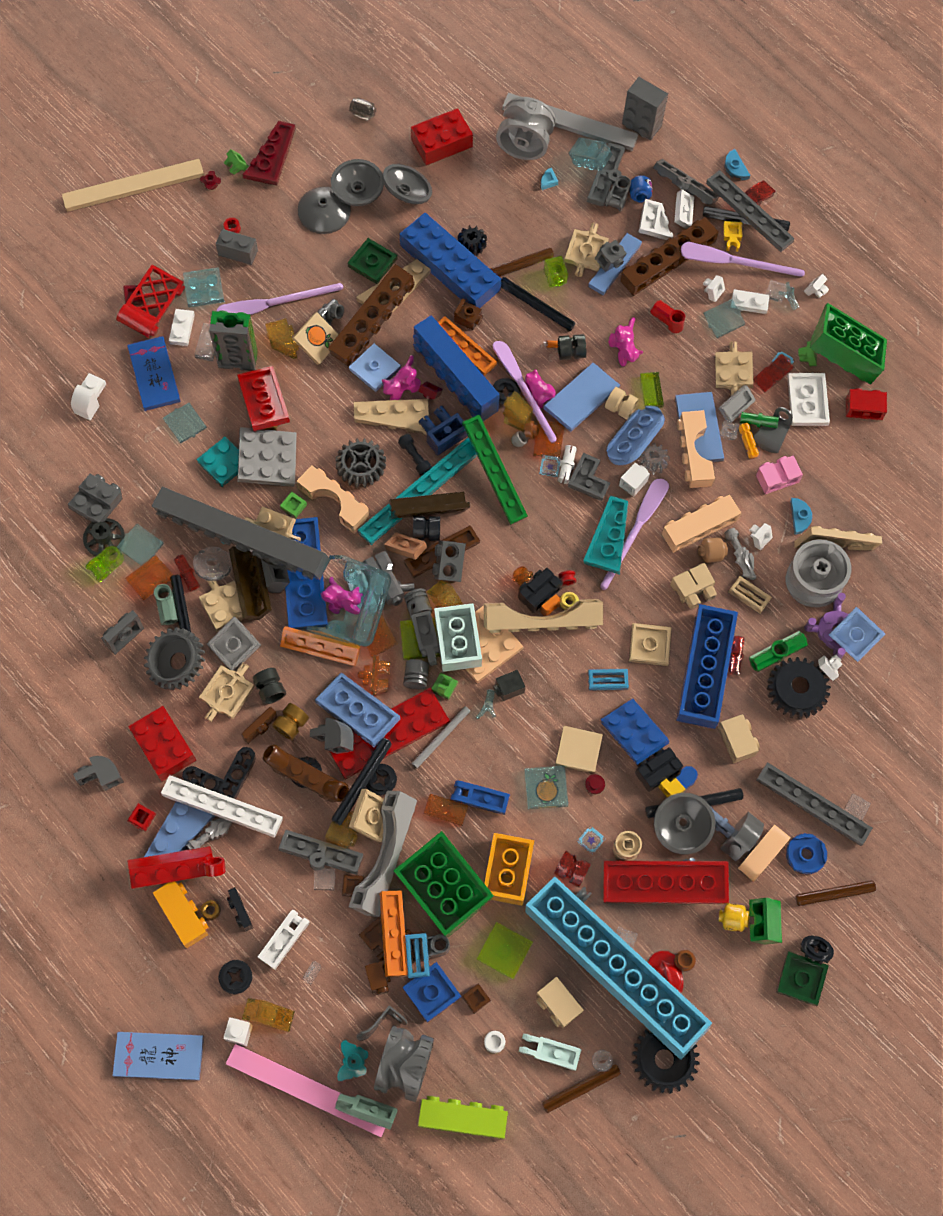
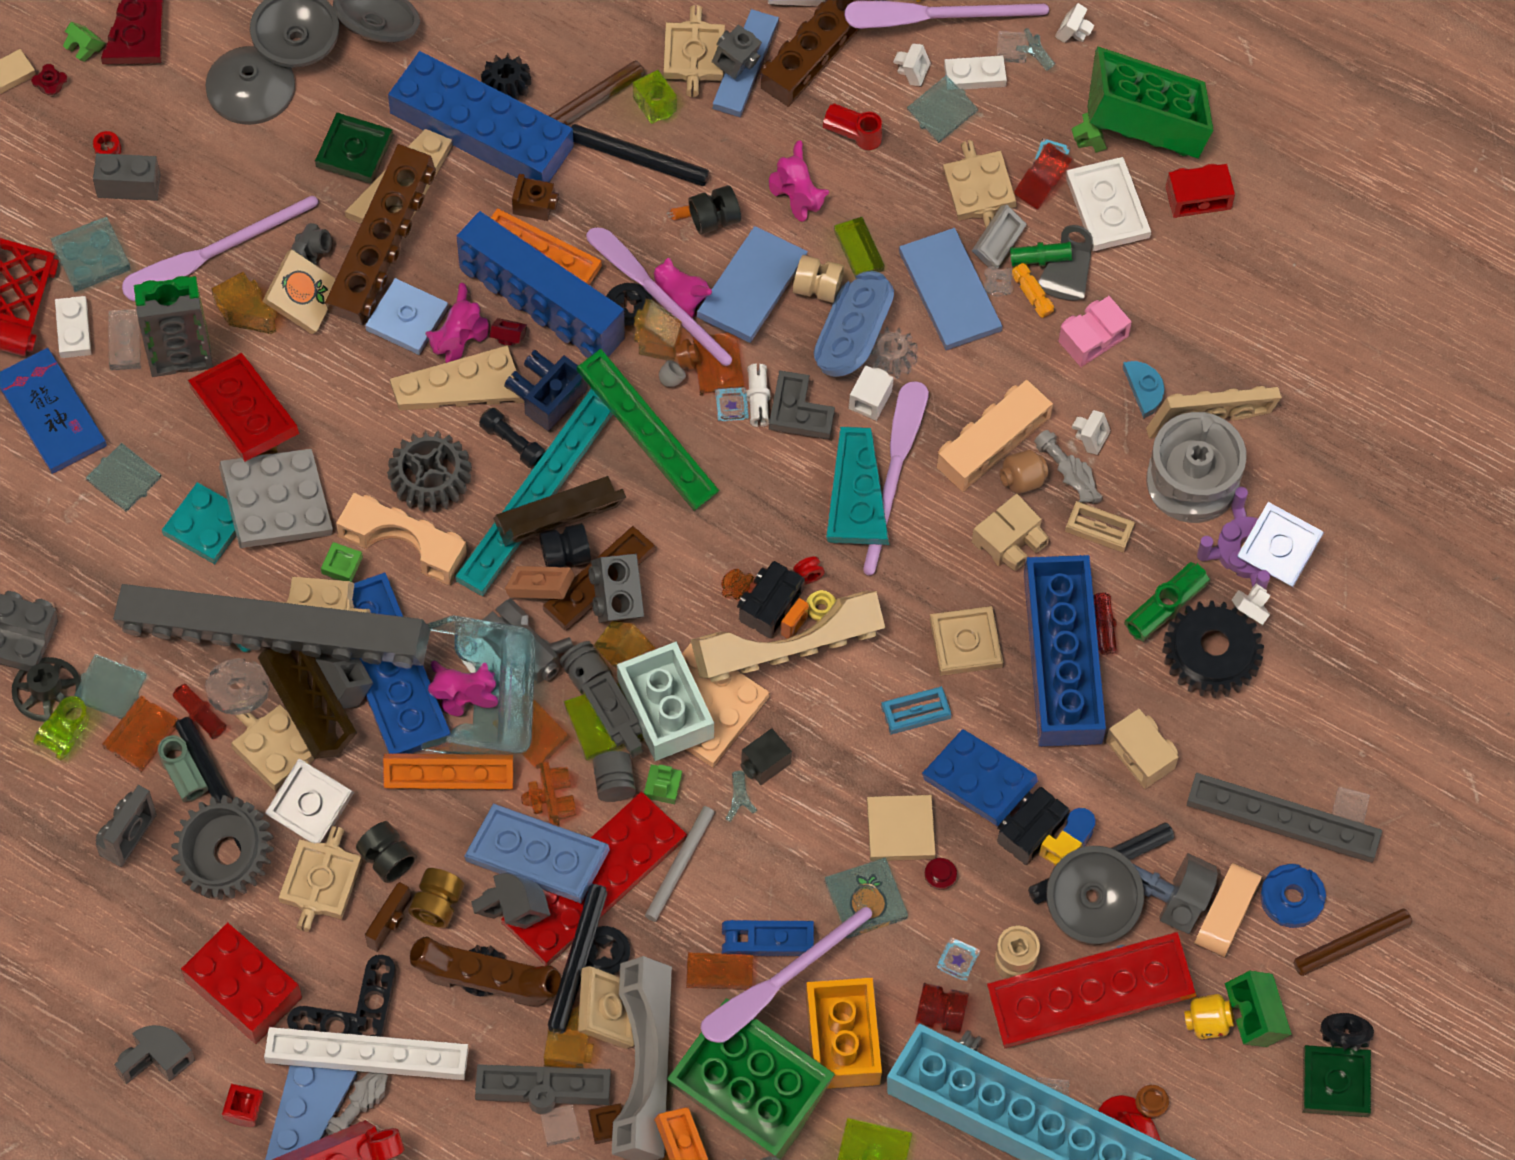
camera: 15 degrees left, 5 degrees down
light nougat arch [677,410,715,488] -> none
none -> lavender piece [701,907,872,1043]

